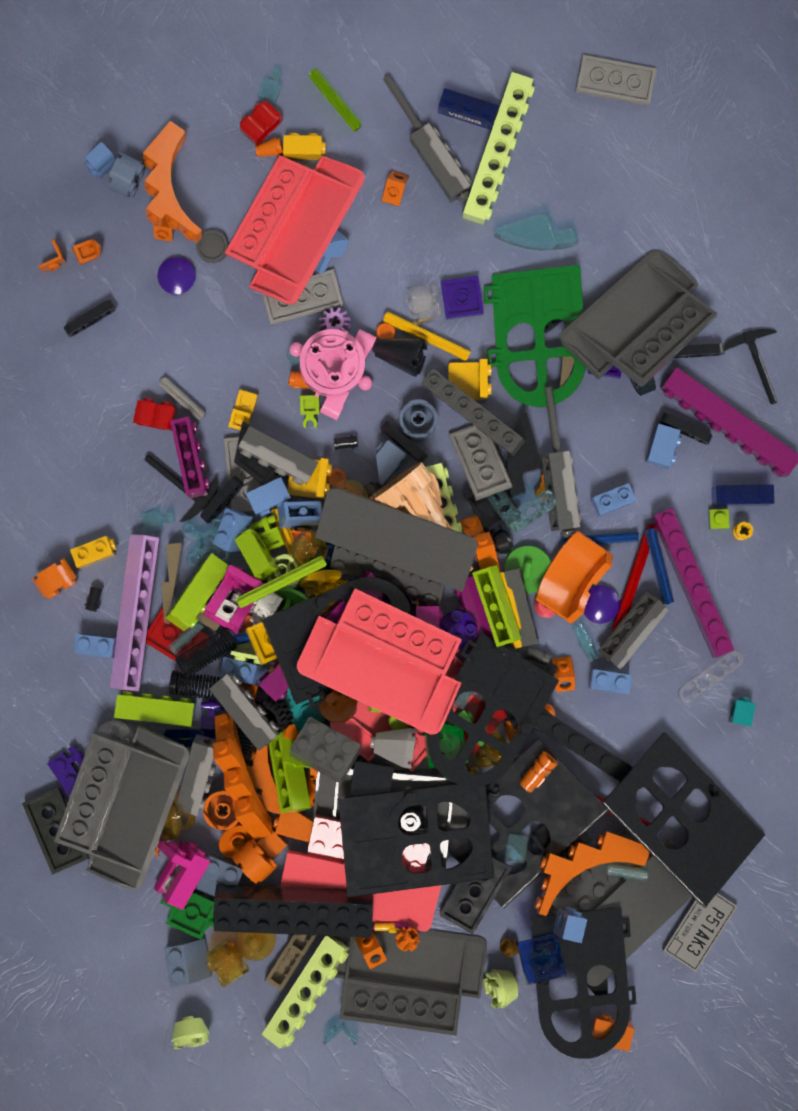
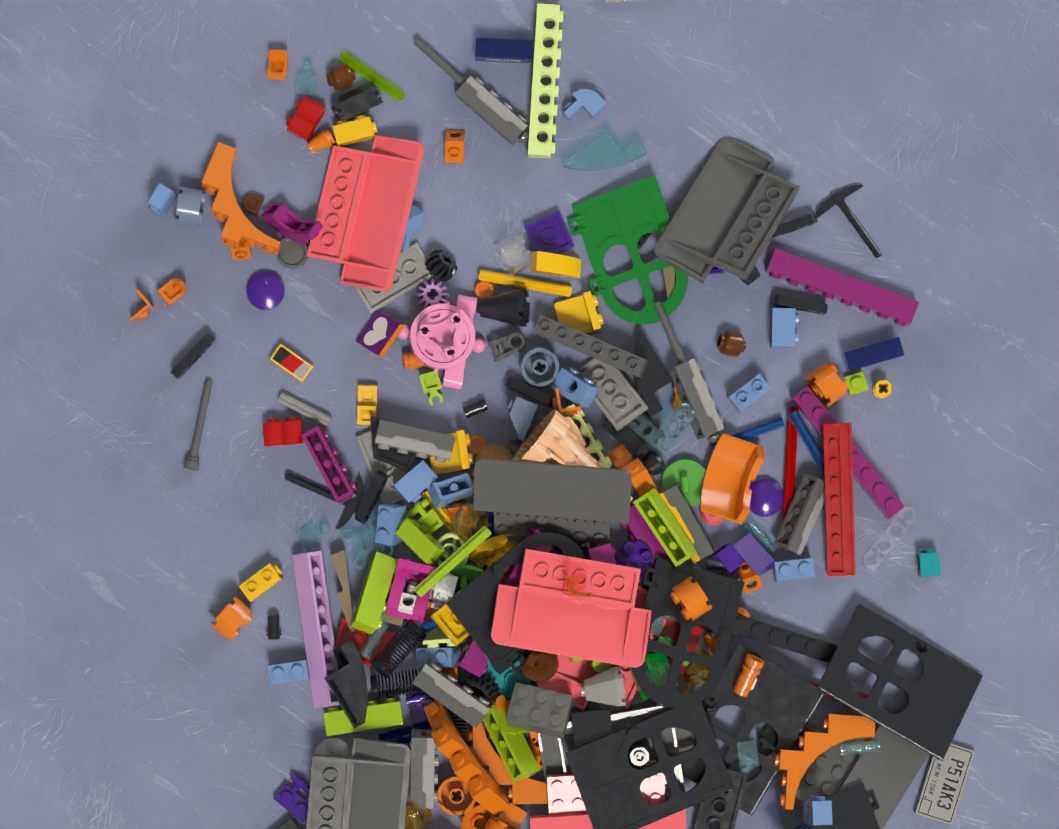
camera: 15 degrees left, 0 degrees up
none -> dark grey piece [183,379,212,471]
none -> reddish brown tile [242,194,265,216]
none -> magenta arch [261,202,323,244]
none -> orange bracket [267,49,288,80]
none -> slope [269,344,313,382]
none -> black slope [325,639,368,728]
none -> reddish brown head [326,64,356,90]
none -> black brick [331,80,383,122]
none -> tile [356,310,404,358]
none -> black gear [424,250,458,282]
none -> dark grey piece [488,333,526,362]
none -> yellow slope [530,251,581,278]
none -> medium blue brick [551,367,599,408]
none -> orange bracket [552,388,581,417]
none -> medium blue brick [563,89,607,121]
none -> clear orange panel [563,574,592,597]
none -> orange brick [670,576,712,621]
none -> dark purple panel [710,543,744,573]
none -> reddish brown head [716,330,746,357]
none -> dark purple brick [733,532,775,576]
none -> orange brick [804,363,849,408]
none -> red plate [823,422,856,576]

